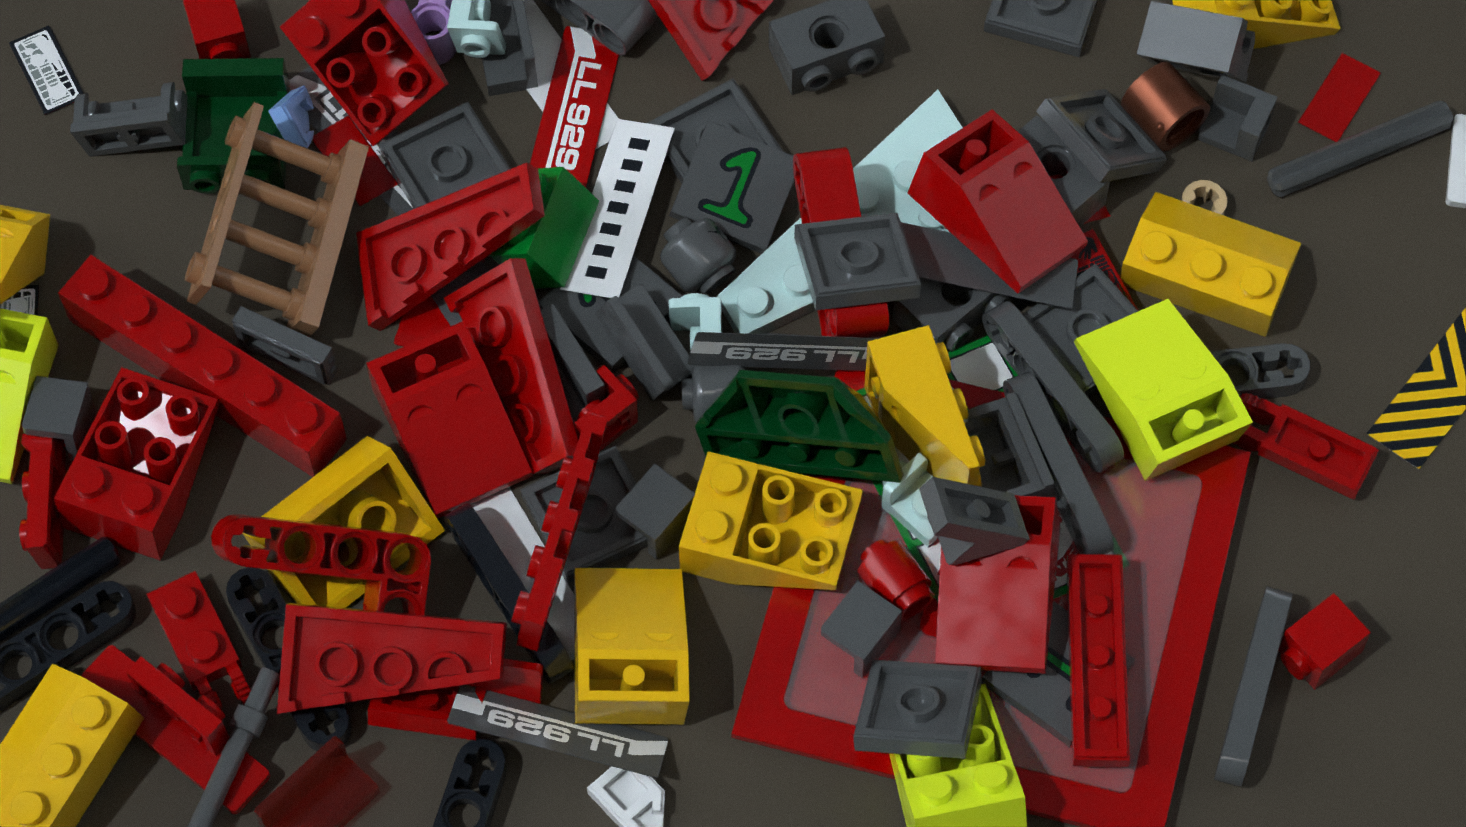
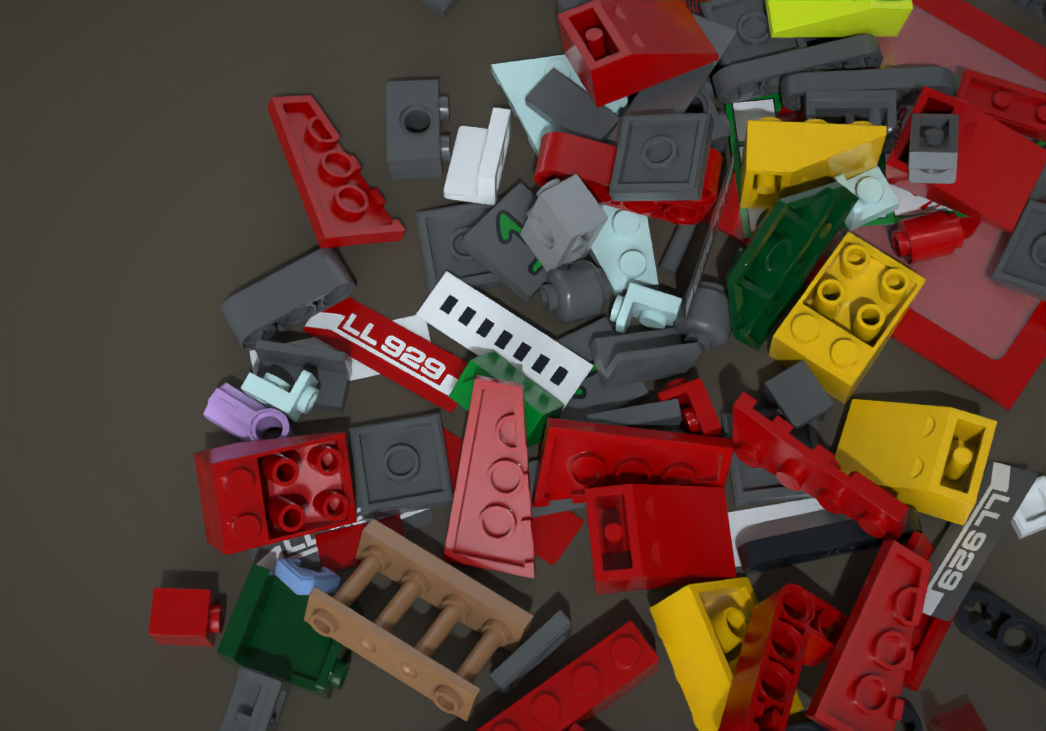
camera: 65 degrees left, 5 degrees up
dark grey panel [821,581,902,678] -> none
none -> white panel [444,107,511,206]
none -> light grey brick [520,174,609,273]
none -> dark grey tile [525,68,621,143]

